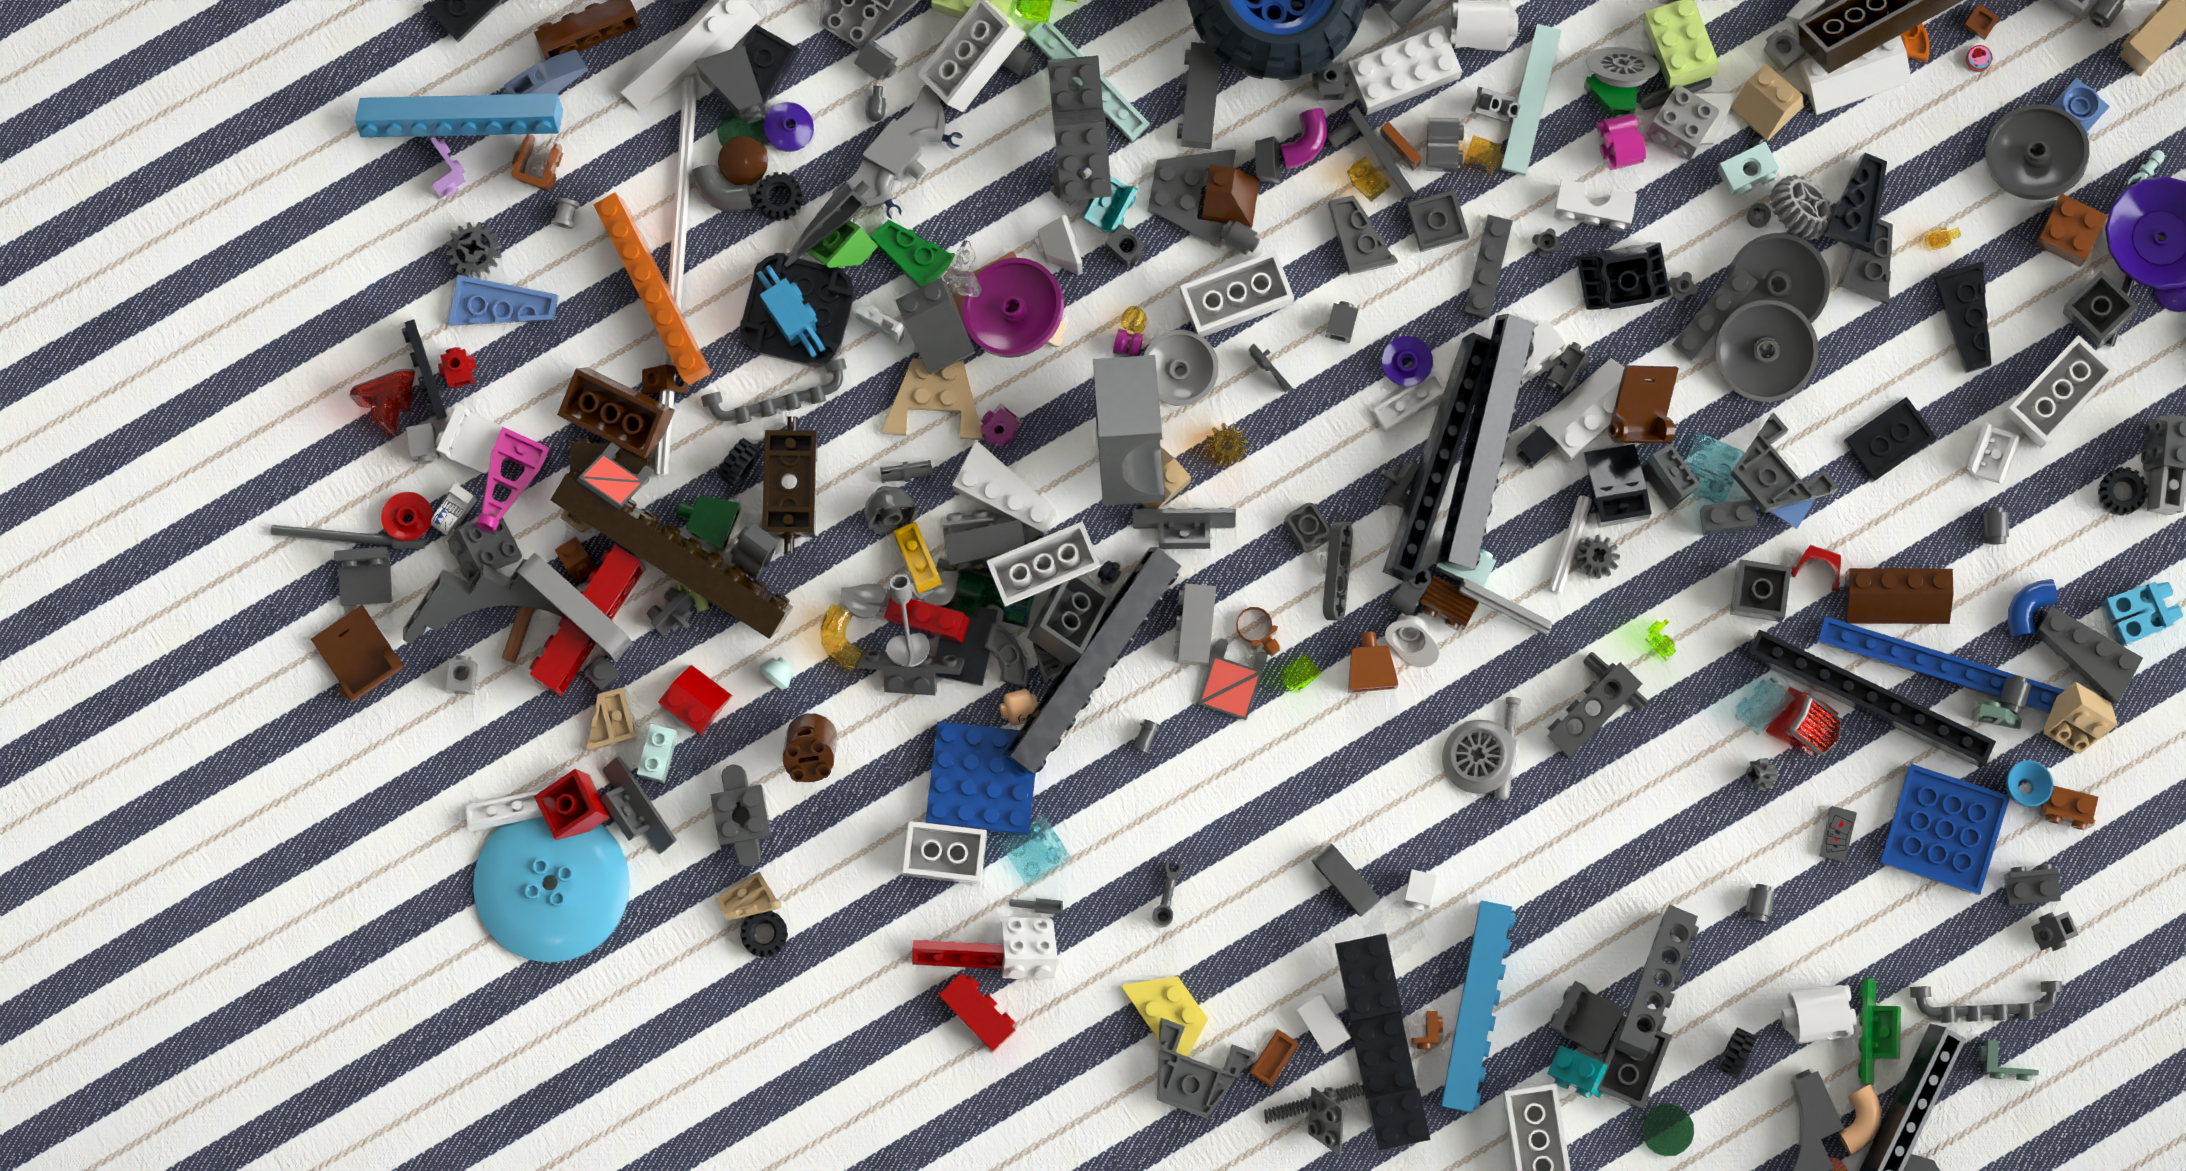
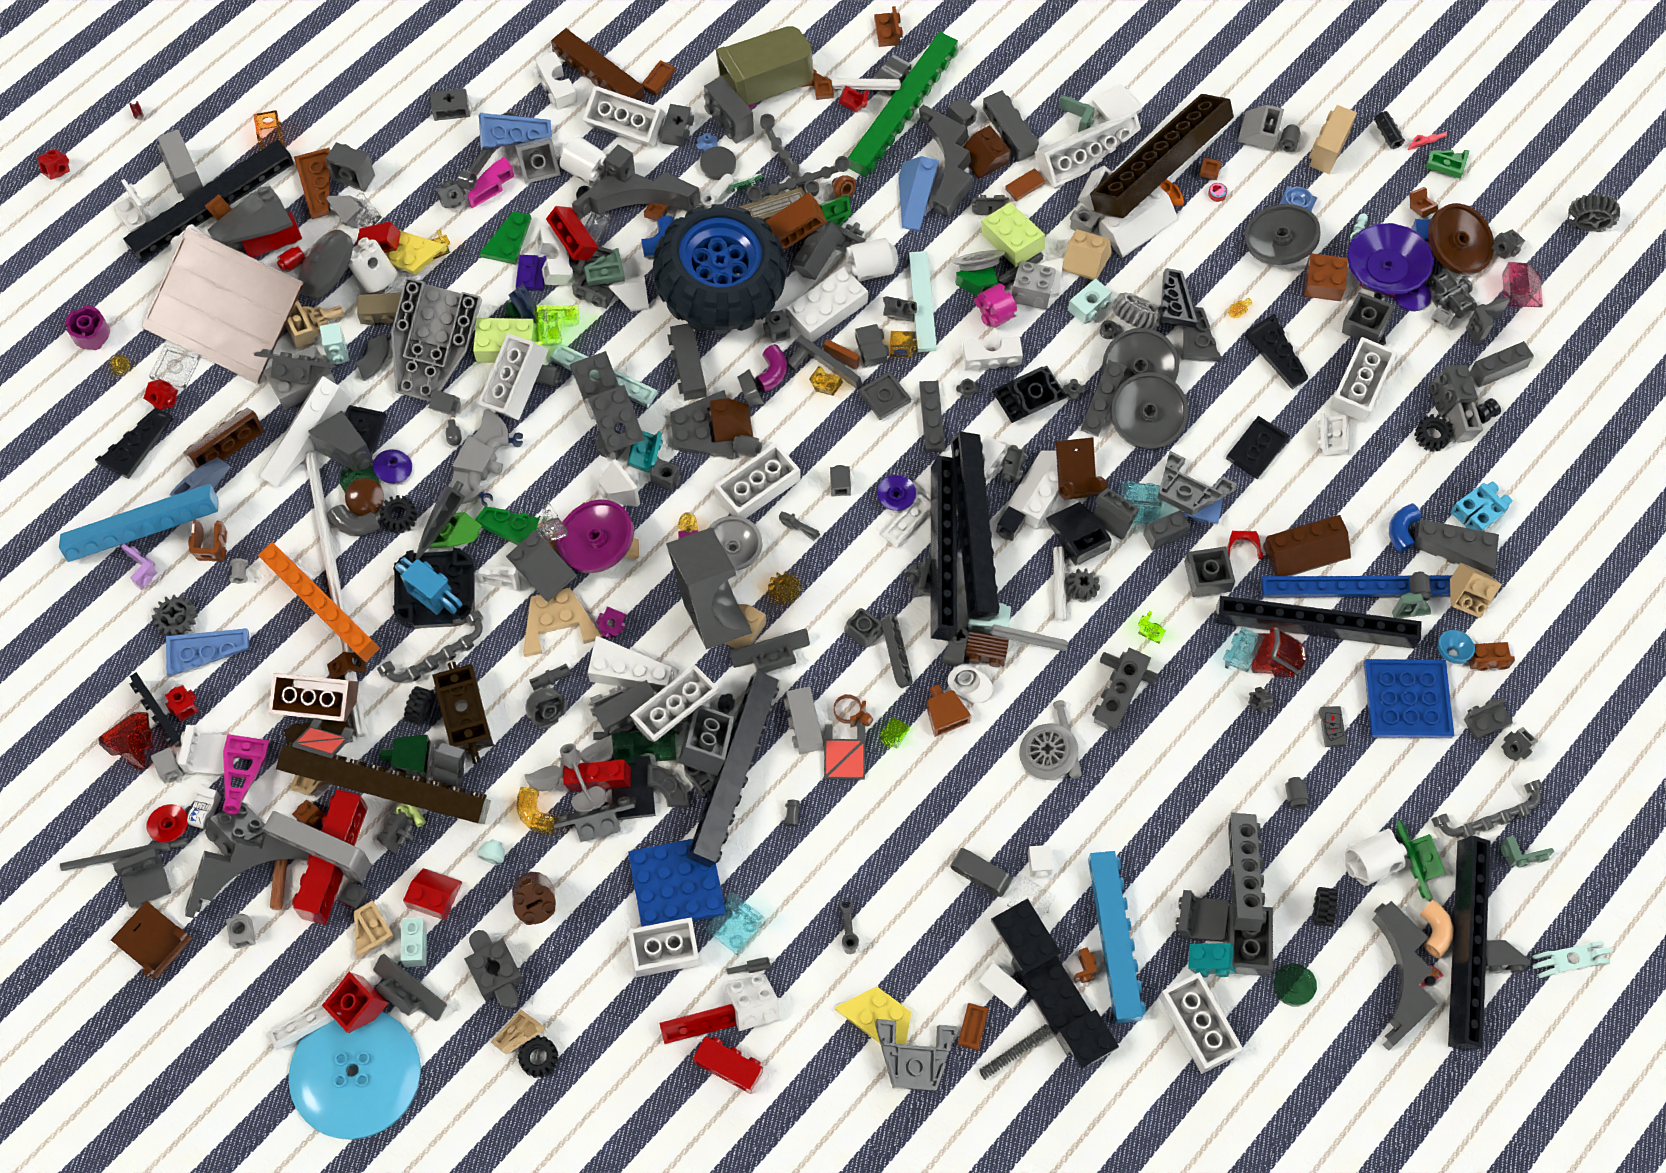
camera: 20 degrees left, 15 degrees down
yellow tile [893,522,942,594] -> none
light nougat head [999,689,1038,726] -> none
dark grey hinge [1308,1087,1344,1156] -> none
dark grey wing [1328,195,1399,276] -> none
dark grey brick [1983,507,2009,545] -> none

